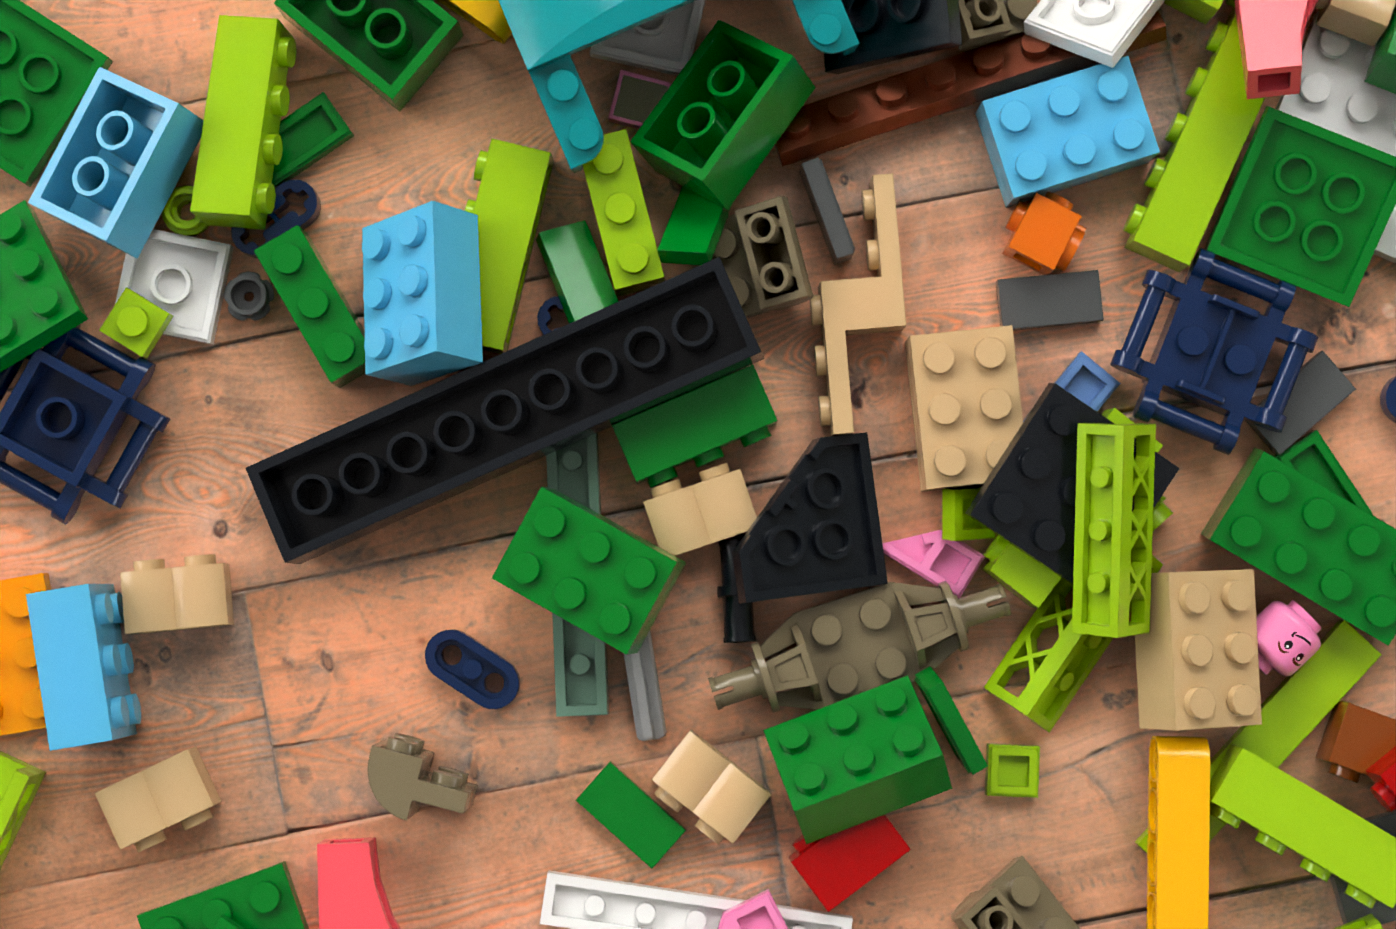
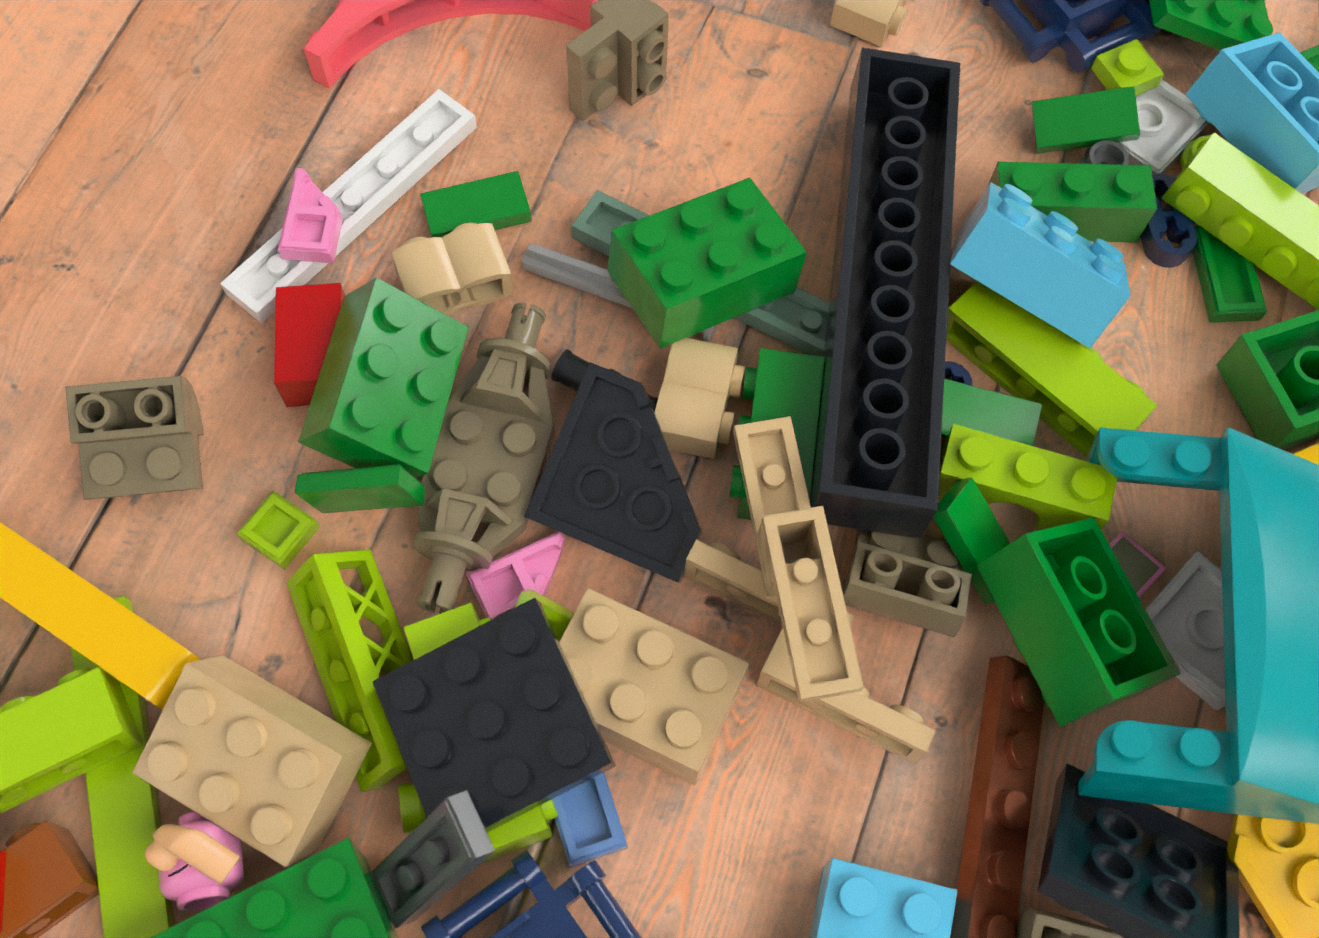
camera: 120 degrees right, 20 degrees down
dark blue plate [425,629,520,709] -> none
dark grey tile [800,157,855,265] -> none
dark grey tile [996,270,1104,330] -> none
orange brick [1002,192,1087,275] -> none
lime fence [1072,423,1156,638] -> none
none -> light nougat arm [145,824,241,885]
none -> dark grey tile [372,790,495,929]
none -> tan bracket [733,416,864,703]
none -> green tile [1032,86,1140,154]

